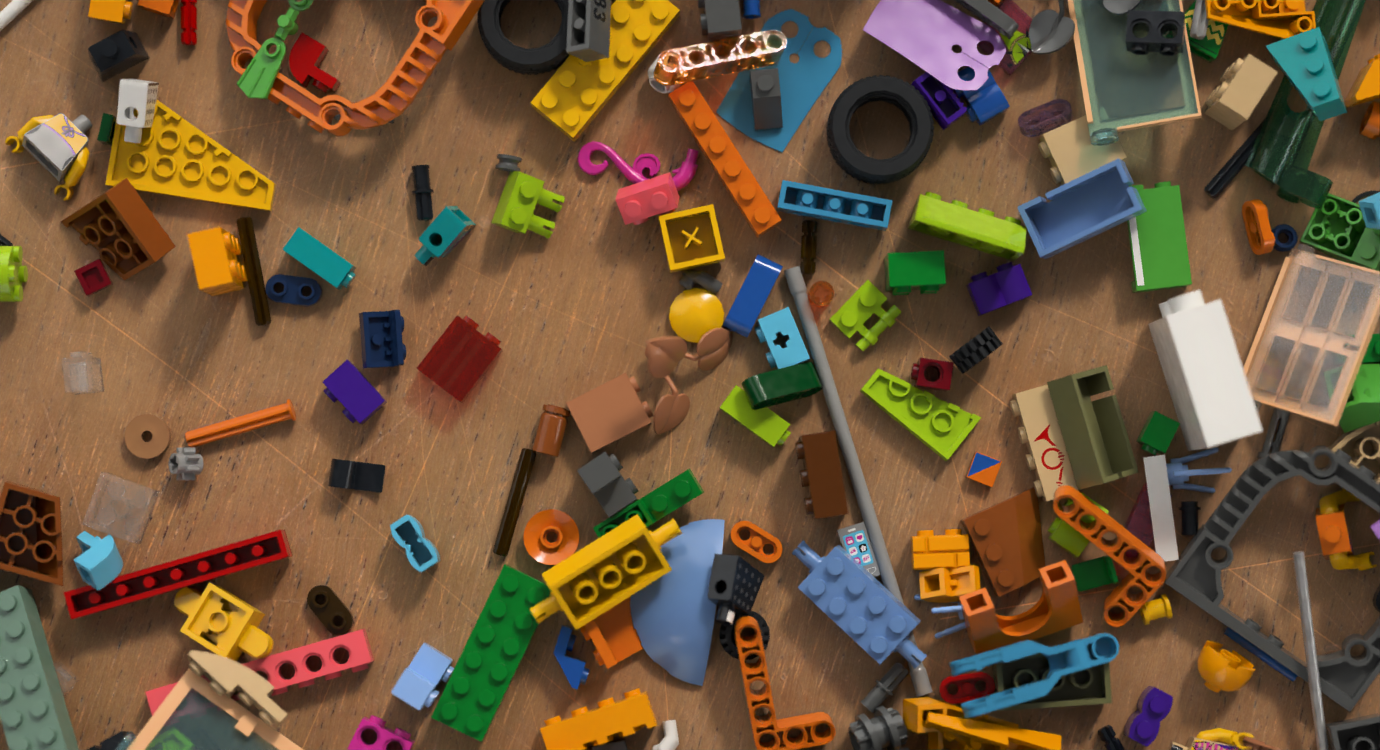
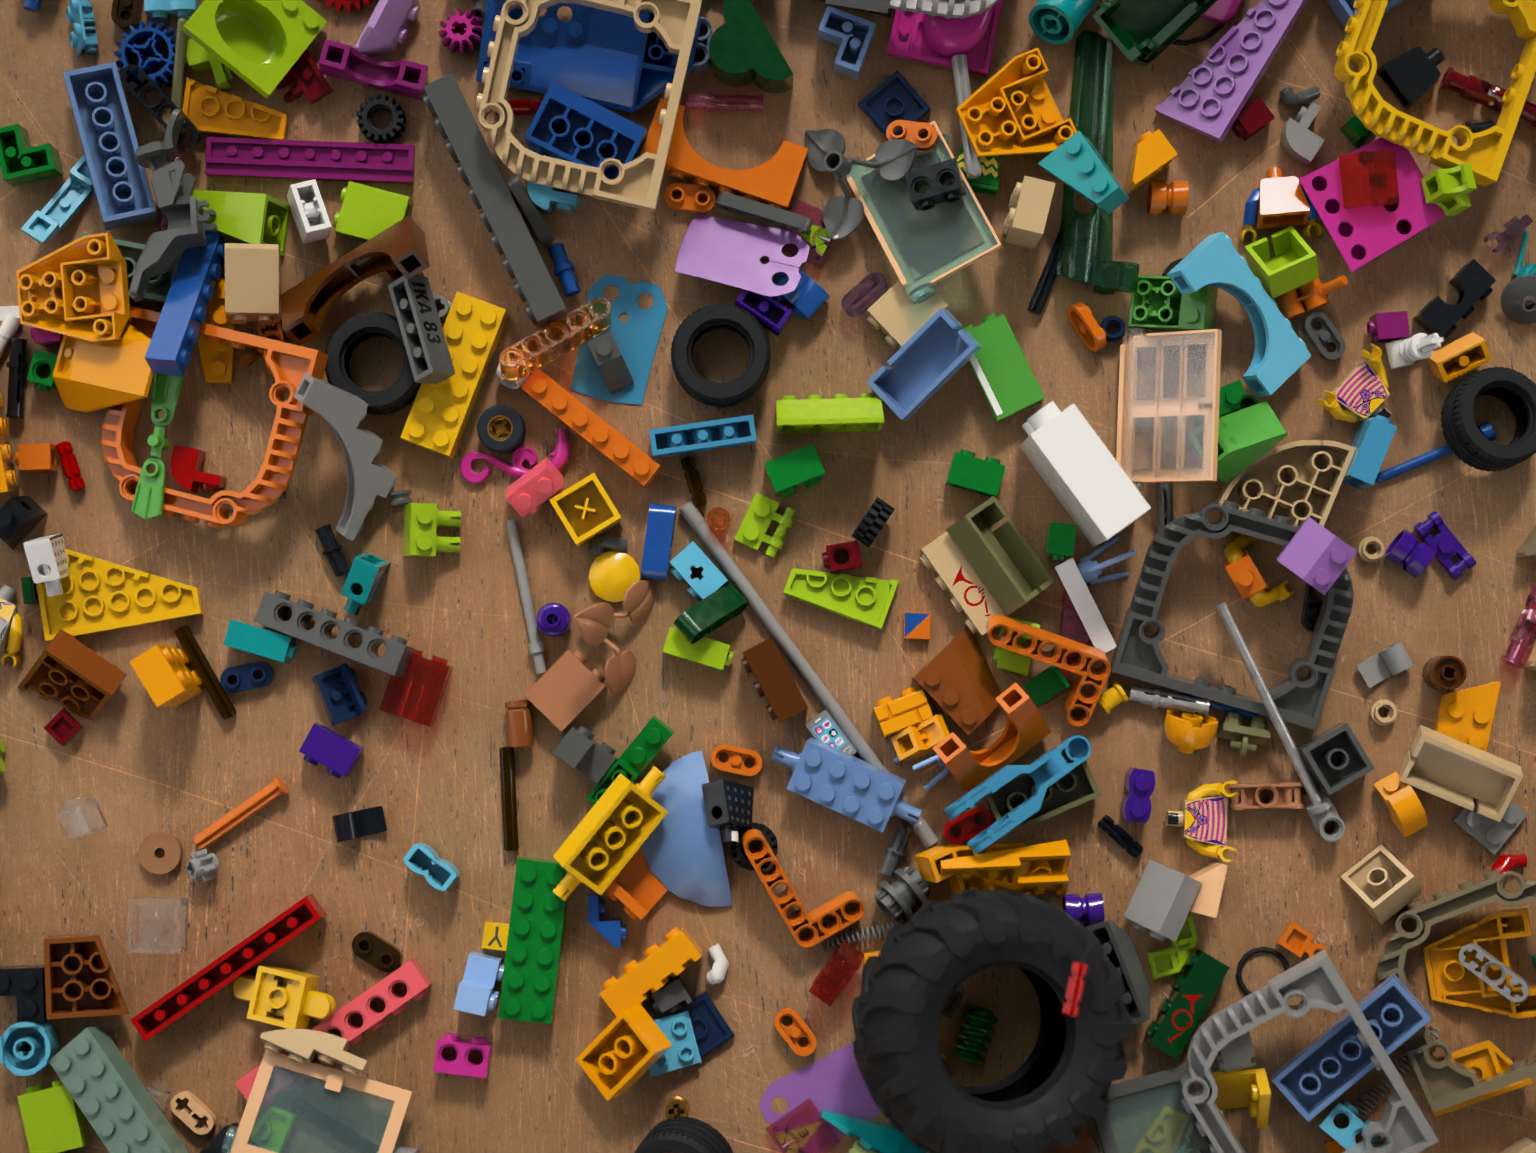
camera: 15 degrees left, 0 degrees up
medium azure brick [74,531,123,591] -> none
orange dish [524,509,579,565] -> none
dark purple brick [966,261,1032,316] -> none
black pin [1179,501,1201,535] -> none
none -> light nougat beam [170,1091,216,1135]
none -> dark grey brick [254,590,414,678]
none -> light grey arch [293,373,397,541]
none -> black wheel [477,405,526,454]
none -> yellow tile [482,921,509,951]
none -> light grey bar [505,519,547,675]
none -> dark purple head [536,602,572,637]
none -> green brick [945,449,1006,498]
none -> light grey pin [1129,686,1210,716]
none -> olive hips [1217,712,1271,758]

